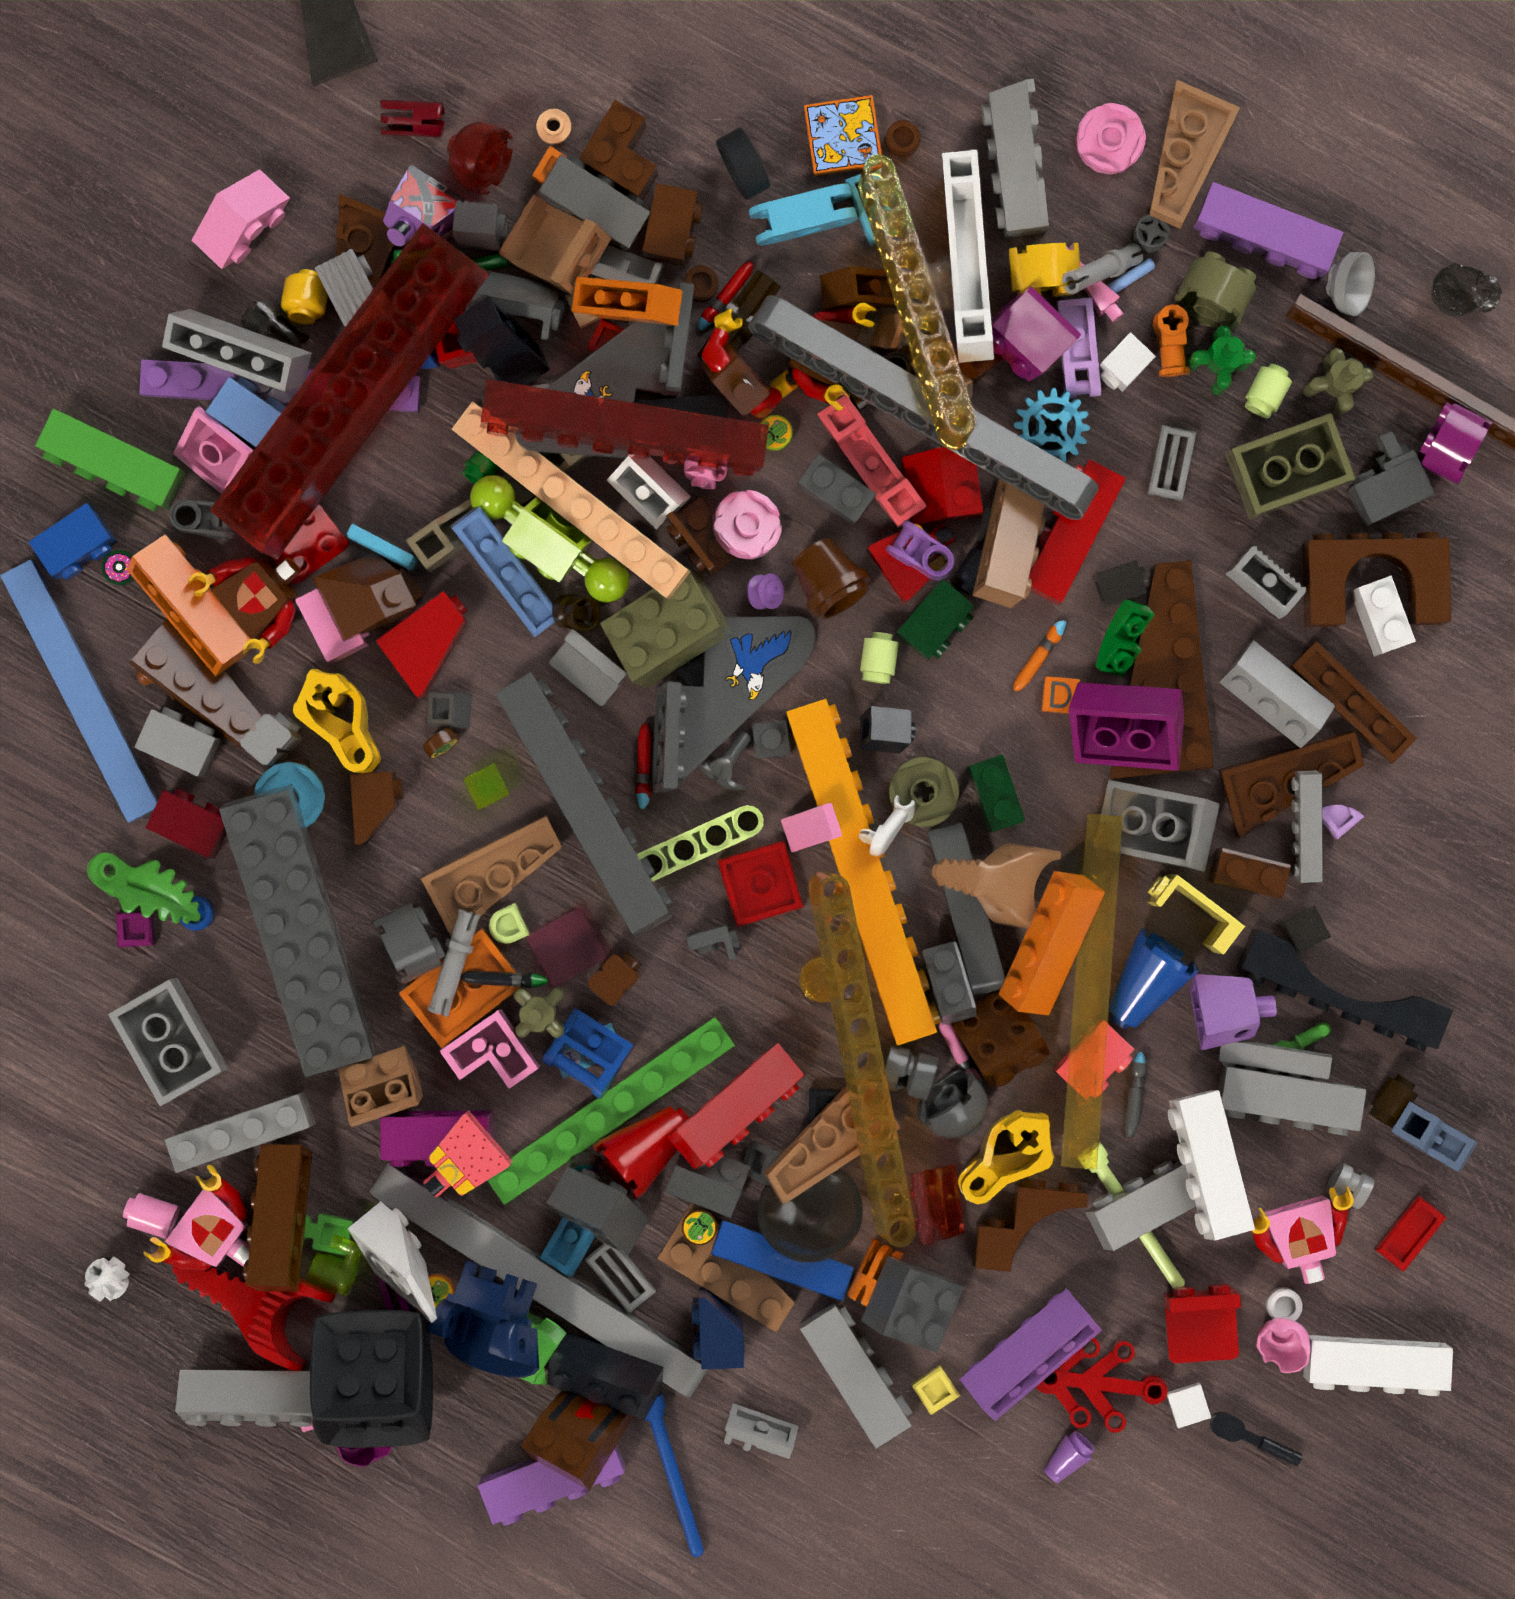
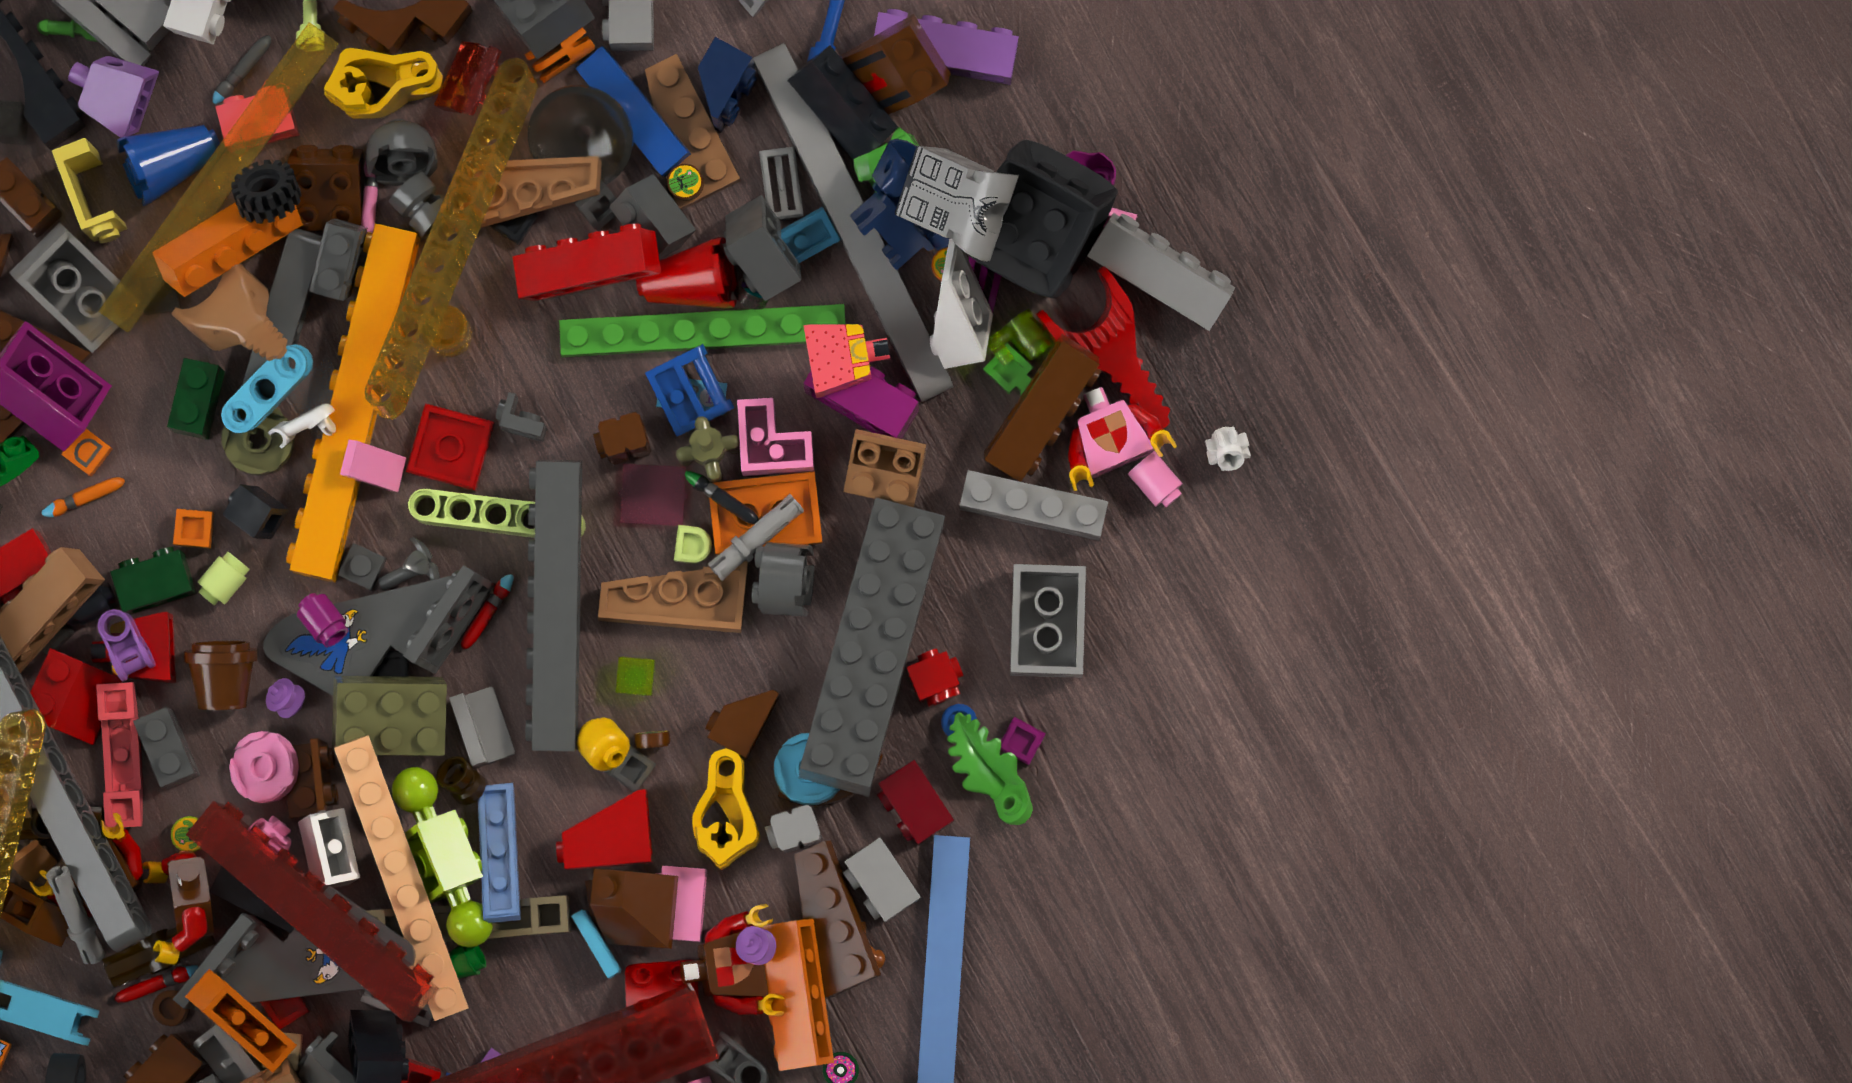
camera: 145 degrees left, 5 degrees down
none -> light grey pin [46,866,105,964]
none -> orange plate [173,509,215,549]
none -> medium azure piece [221,344,313,433]
none -> black tyre [231,159,301,224]
none -> magenta brick [297,593,348,648]
none -> yellow head [576,717,630,771]
none -> medium lavender wheel [736,926,776,965]
none -> light grey piece [895,146,1019,261]
none -> red brick [906,648,964,707]

